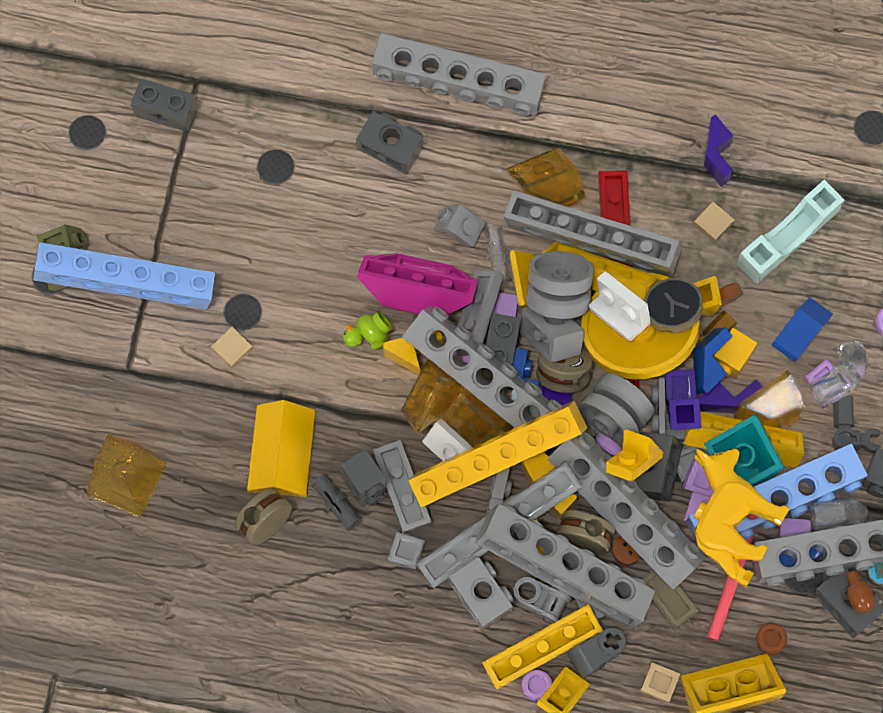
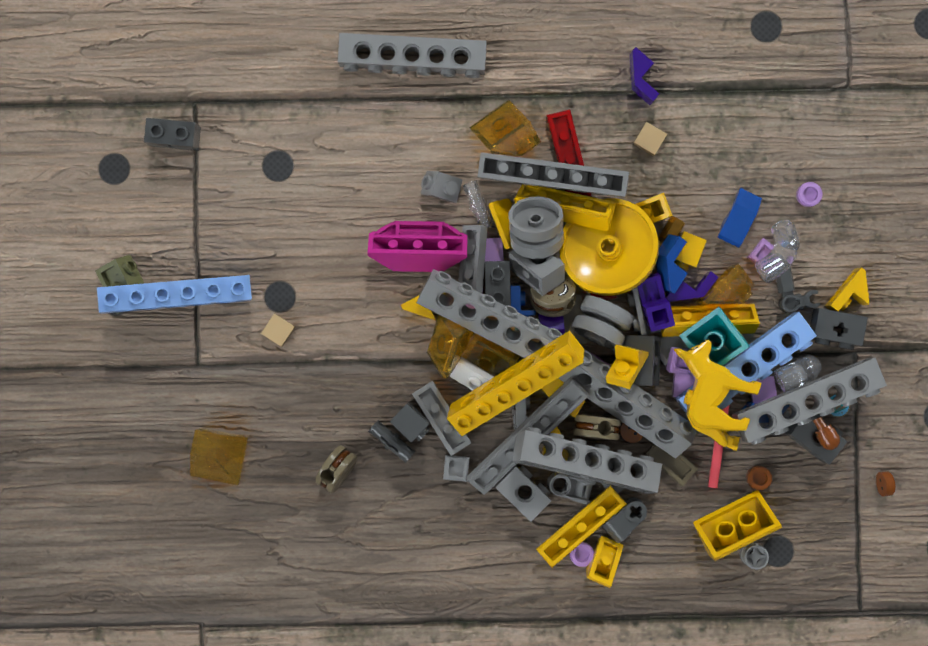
camera: 10 degrees left, 15 degrees up
yellow slope [247,400,316,497] -> none
lime animal [343,311,393,350] -> none
dark grey brick [356,111,423,175] -> none
white bracket [589,271,651,341] -> none
lavender tile [595,433,622,457] -> none
tan tile [640,662,680,704] -> none
black tile [644,278,703,333] -> none
dark orange tile [719,283,743,307] -> none
light aqua arch [736,180,845,285] -> none

